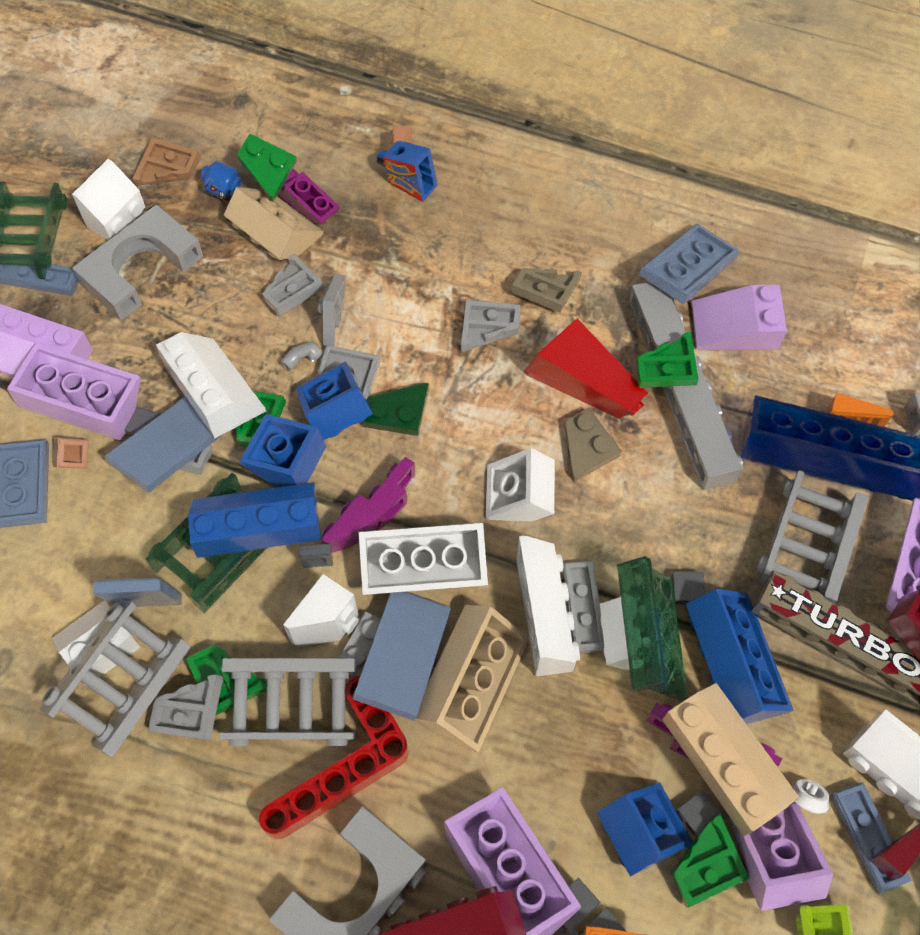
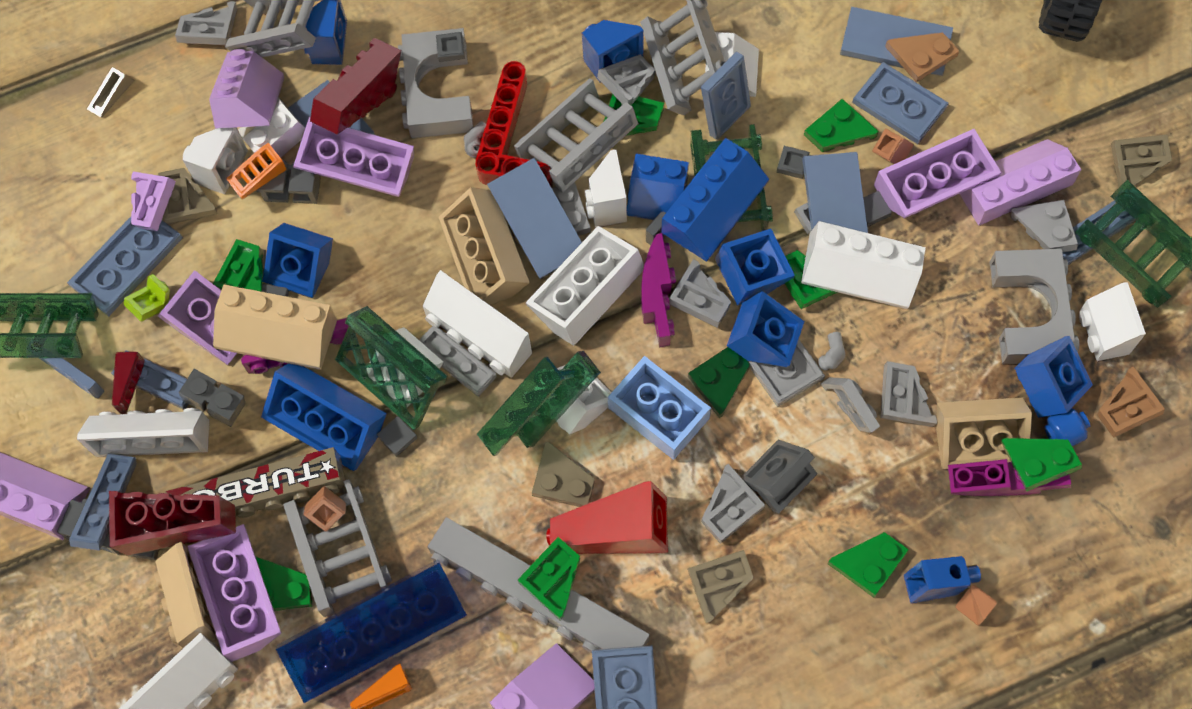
camera: 140 degrees right, 5 degrees up
white hat [791,779,829,814] -> none
none -> dark grey piece [179,369,246,427]
none -> green wing [255,556,312,611]
none -> nougat slope [304,486,346,532]
none -> dark grey tile [436,32,465,62]
none -> light grey arm [464,121,486,158]
none -> clear green fence [477,351,601,456]
none -> blue slope [582,20,643,83]
none -> light blue brick [608,356,711,460]
none -> blue slope [627,154,689,220]
none -> light grey wing [669,259,731,328]
none -> dark grey bracket [741,439,817,514]
none -> dark grey tile [776,146,810,179]
none -> green wing [804,99,879,152]
none -> green wing [828,532,909,598]
none -> light grey wing [1011,200,1078,252]
none -> blue slope [1015,336,1093,418]

